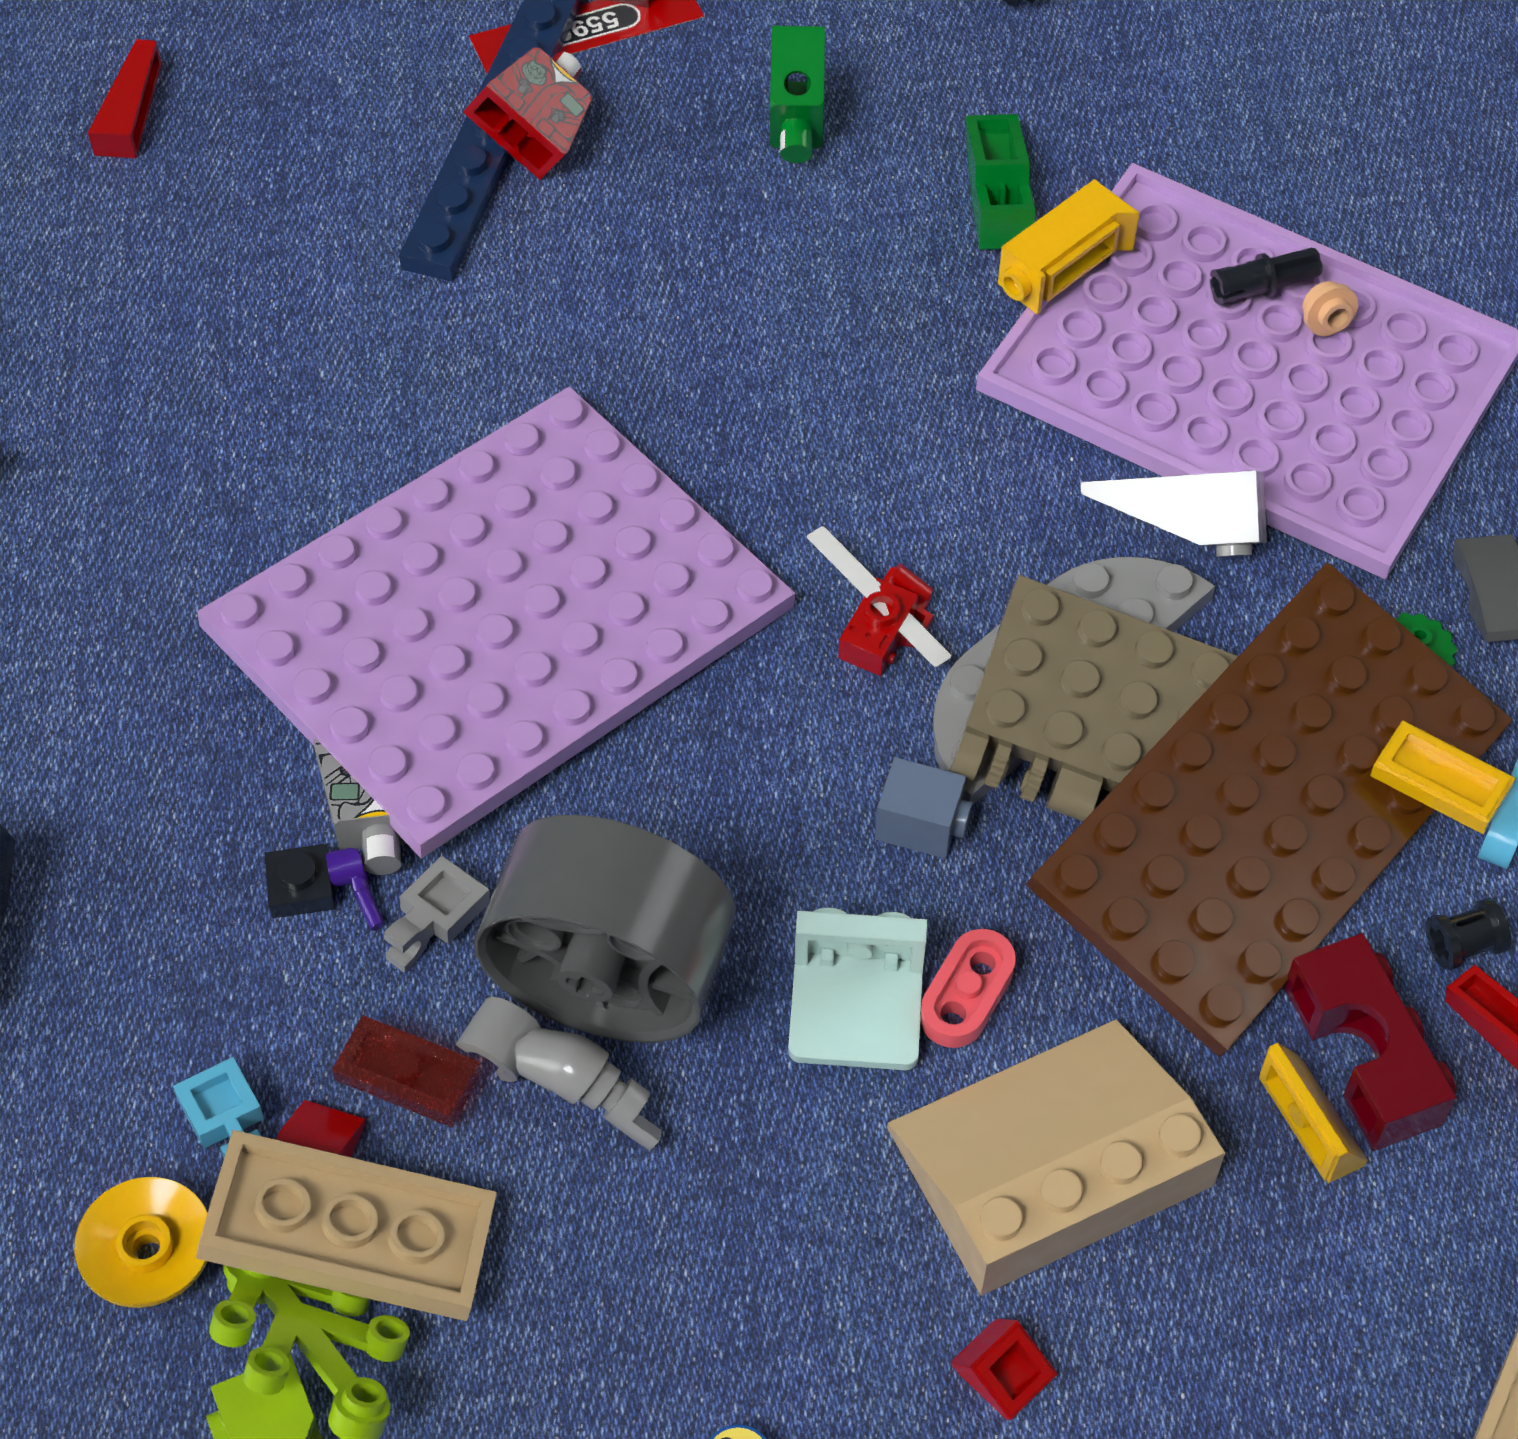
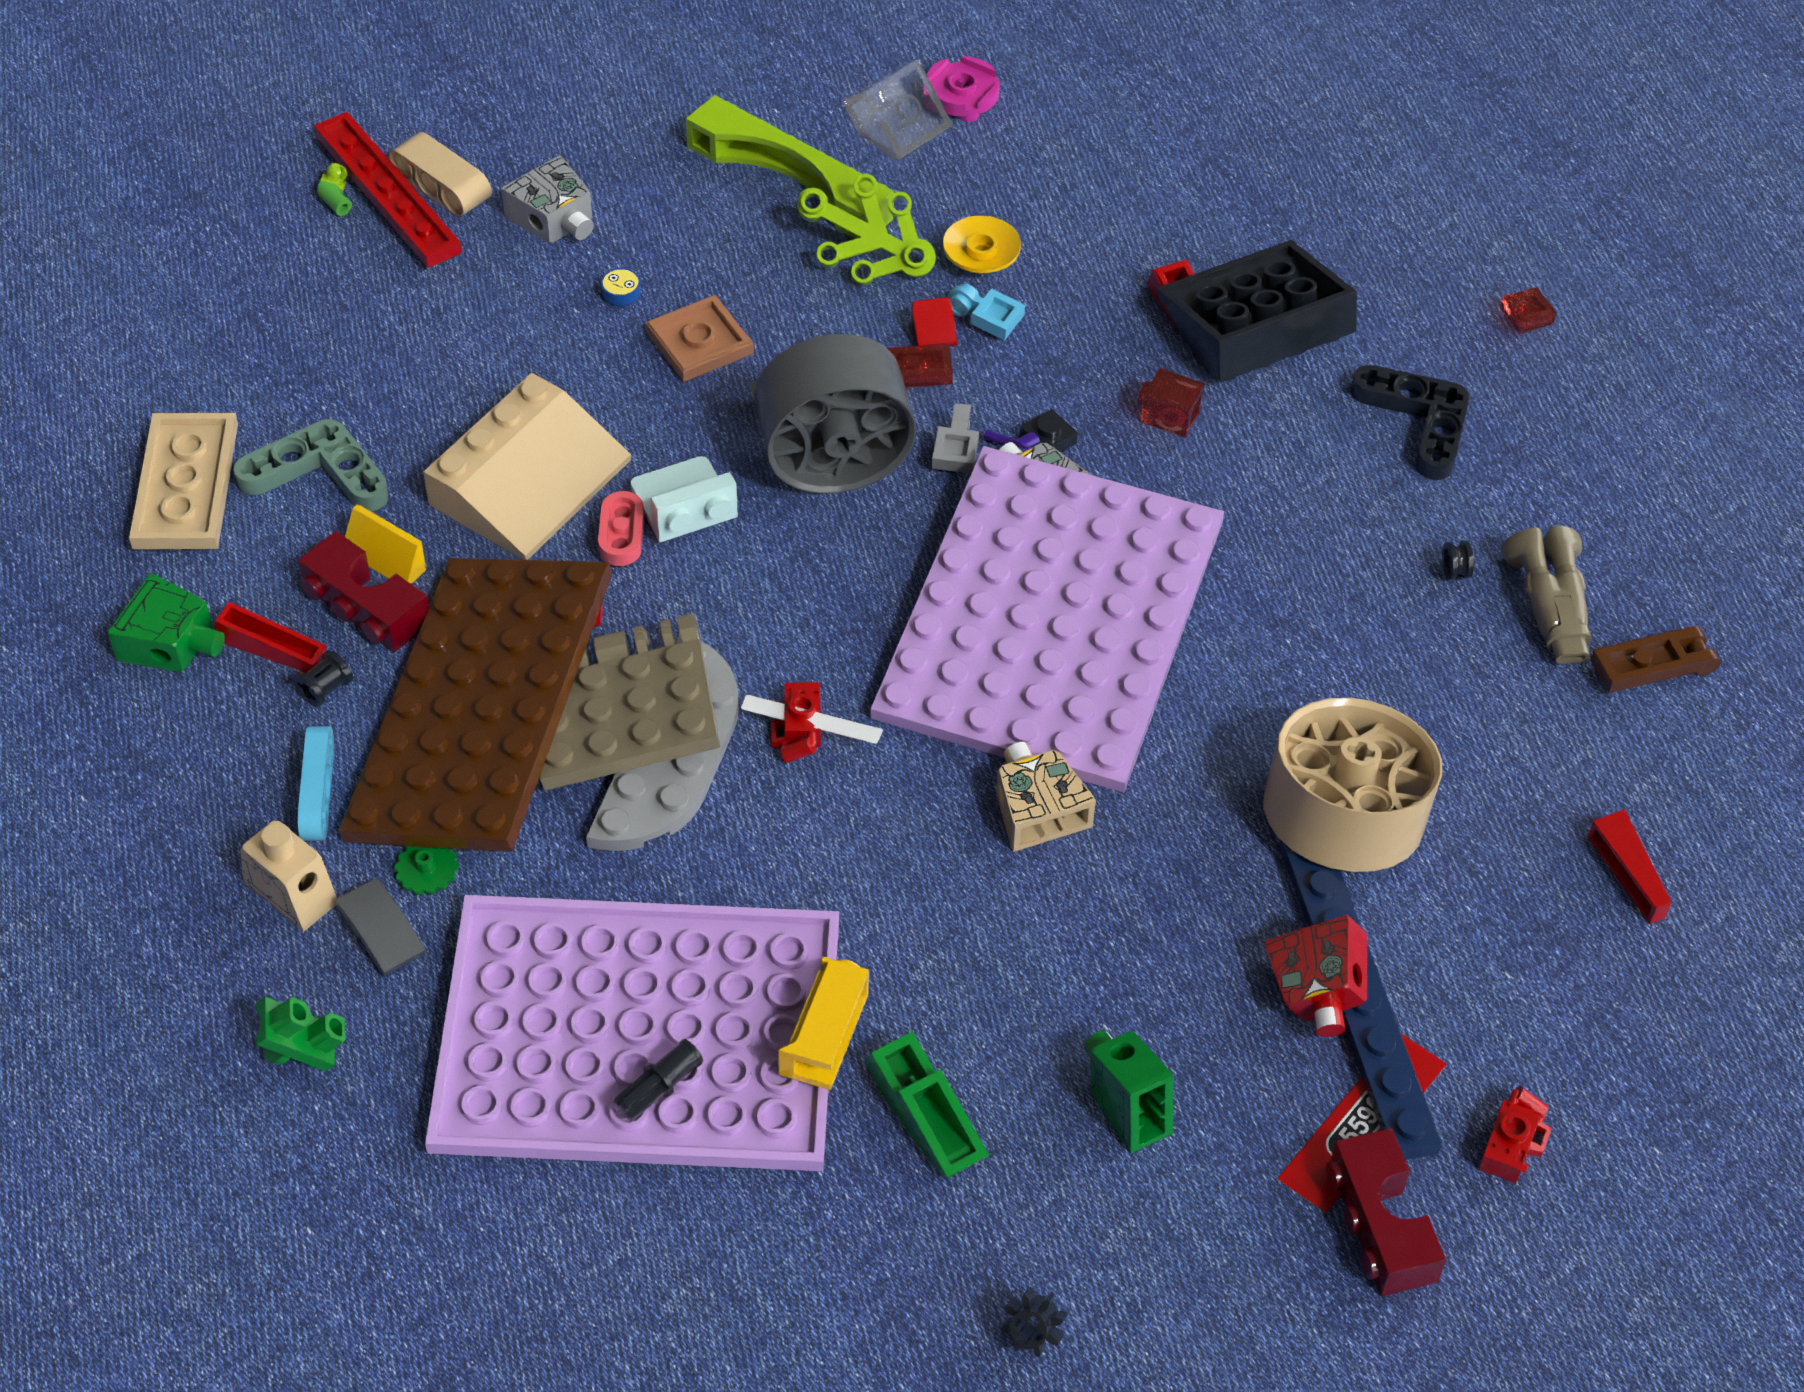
camera: 150 degrees right, 5 degrees down
tan plate [196,1130,497,1321] -> none
sand blue brick [875,757,973,859] -> none
red slope [951,1319,1058,1420] -> none
slope [1081,471,1267,557] -> none
light nougat plate [1302,281,1358,336] -> none
yellow tile [1371,720,1515,834] -> none
none -> sand green beam [234,419,389,511]
none -> nougat tile [645,295,754,382]
none -> tan torso [996,742,1096,852]
none -> clear red brick [1138,368,1205,438]
none -> tan wheel [1263,698,1442,872]

